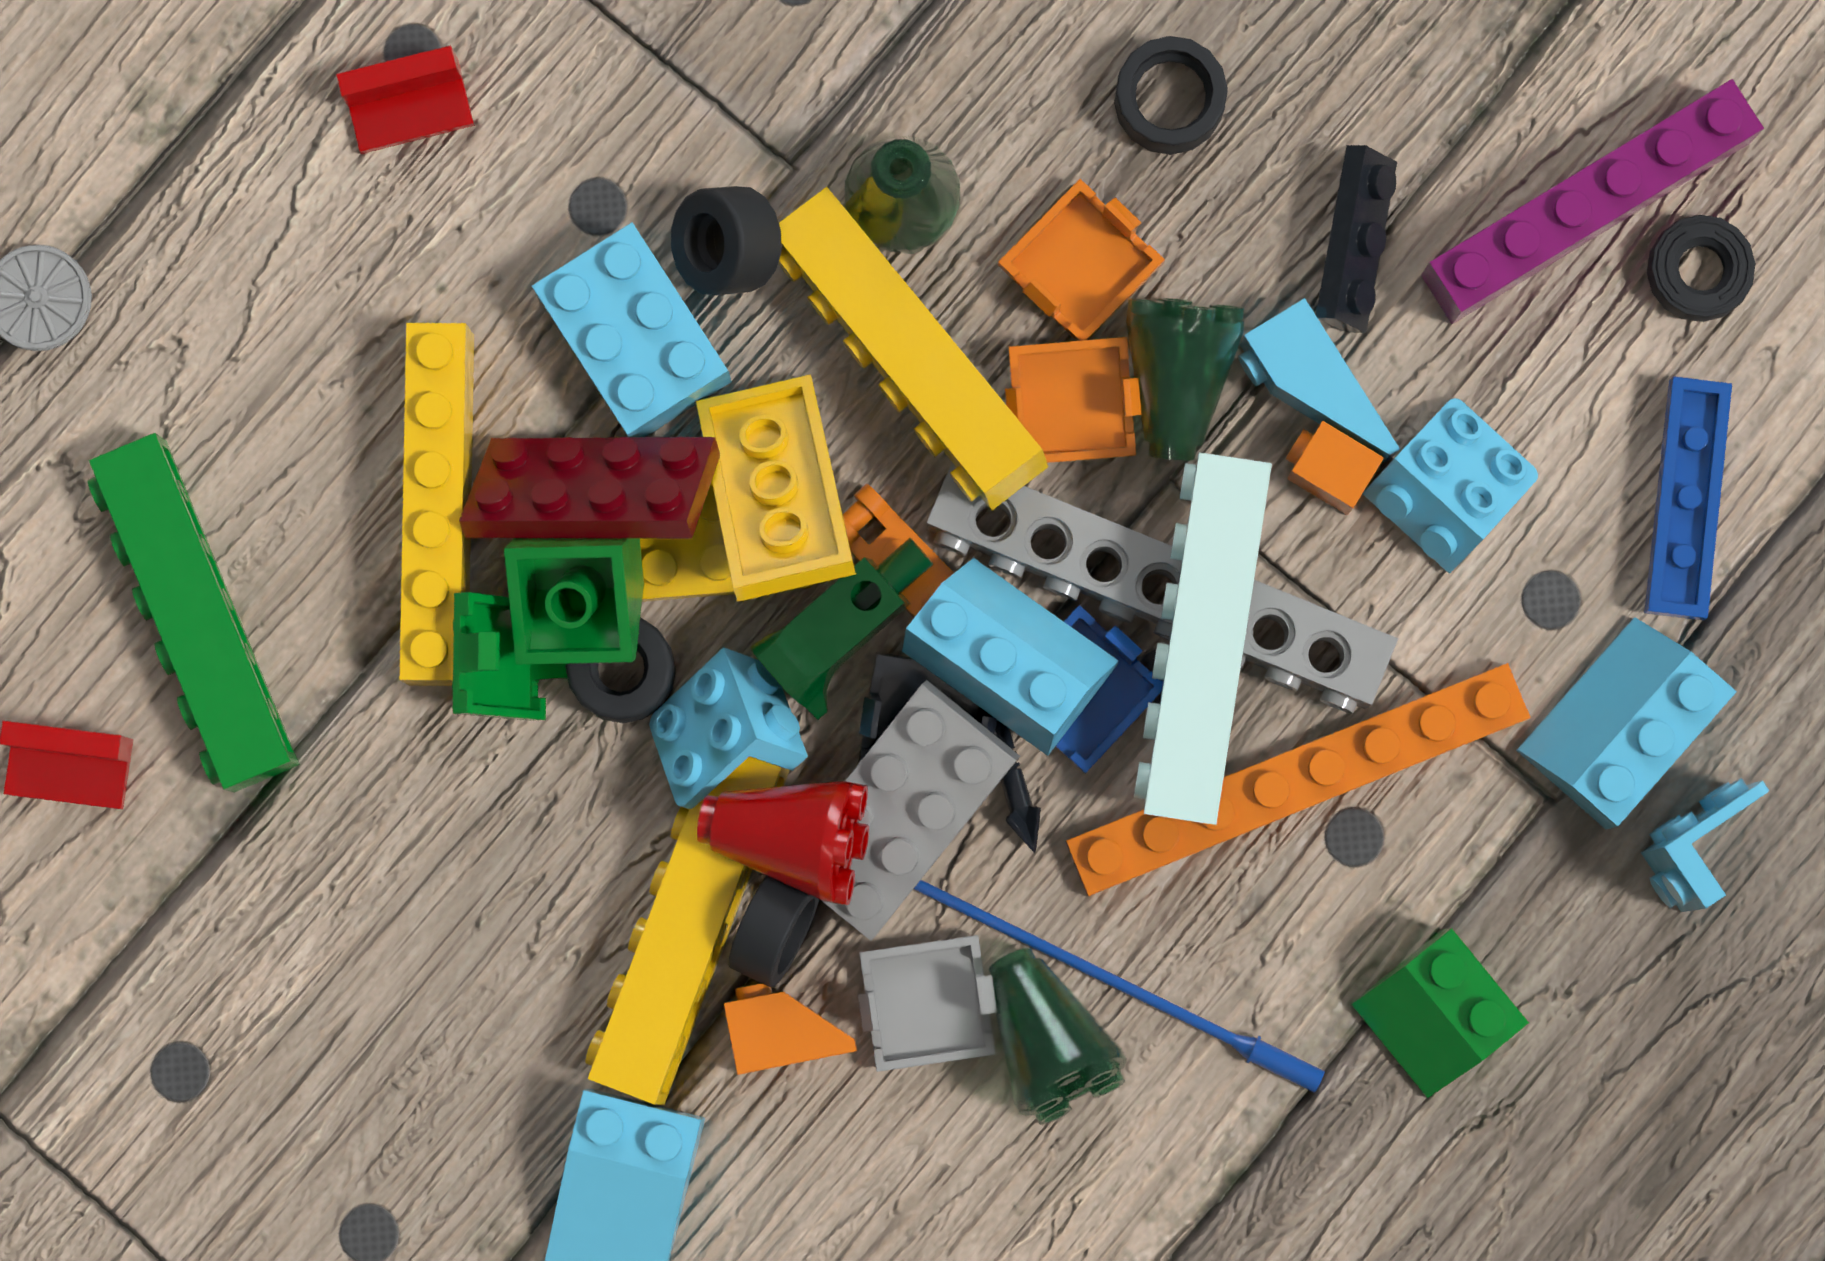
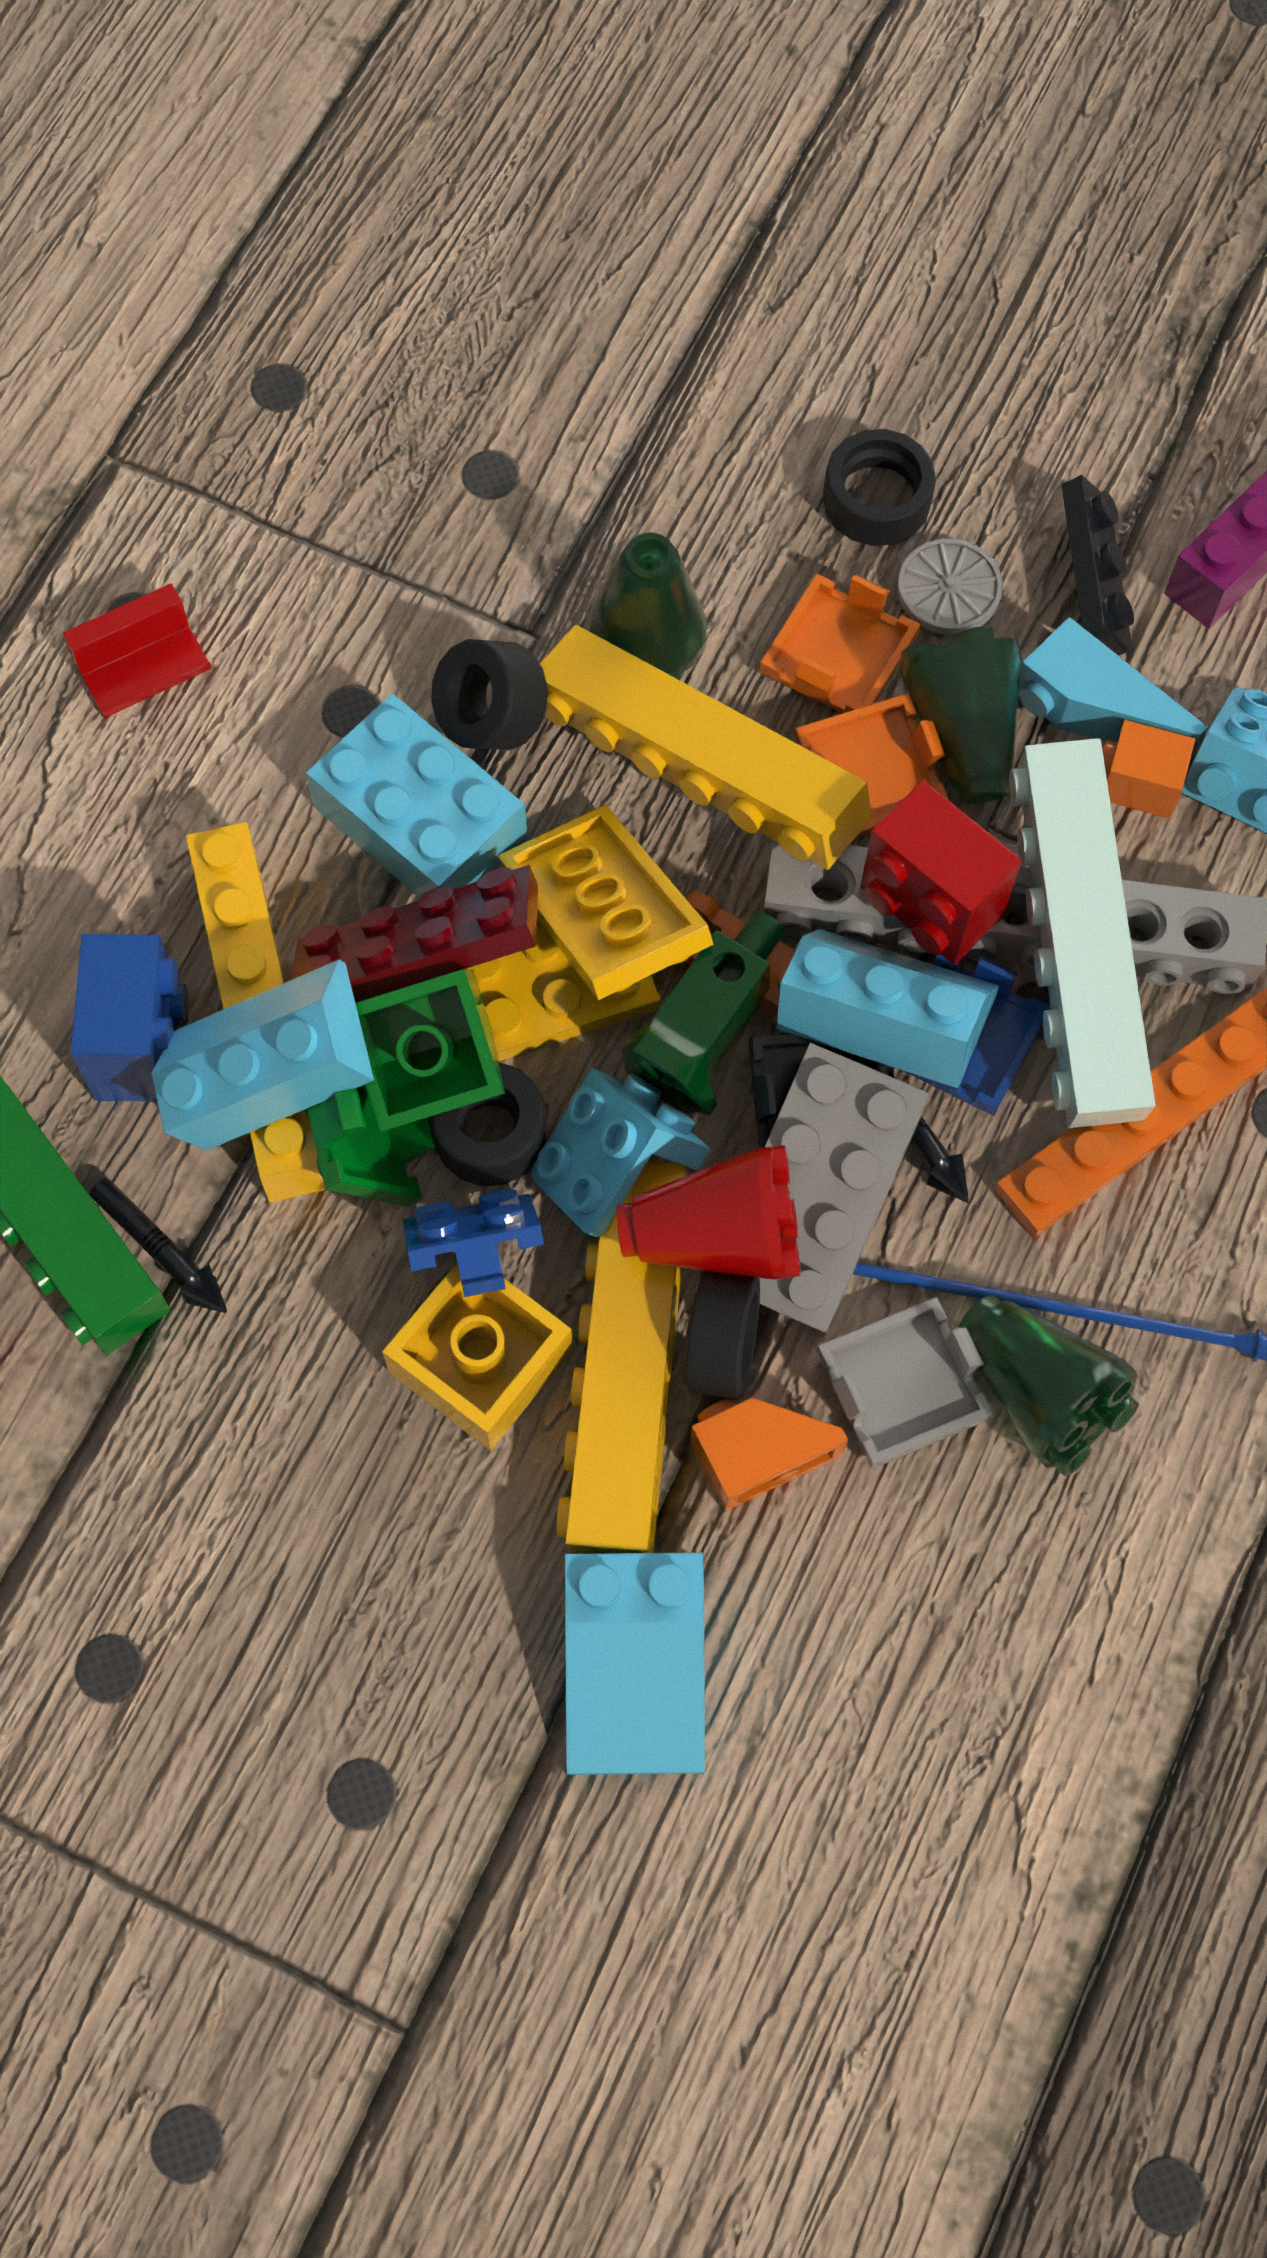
camera: 20 degrees left, 15 degrees down
none -> blue brick [71,934,188,1102]
none -> black piece [89,1178,227,1313]
none -> medium azure slope [151,959,374,1151]
none -> yellow brick [382,1263,573,1451]
none -> blue piece [403,1189,544,1297]
none -> red brick [860,780,1022,966]
none -> light grey wheel [897,538,1003,635]

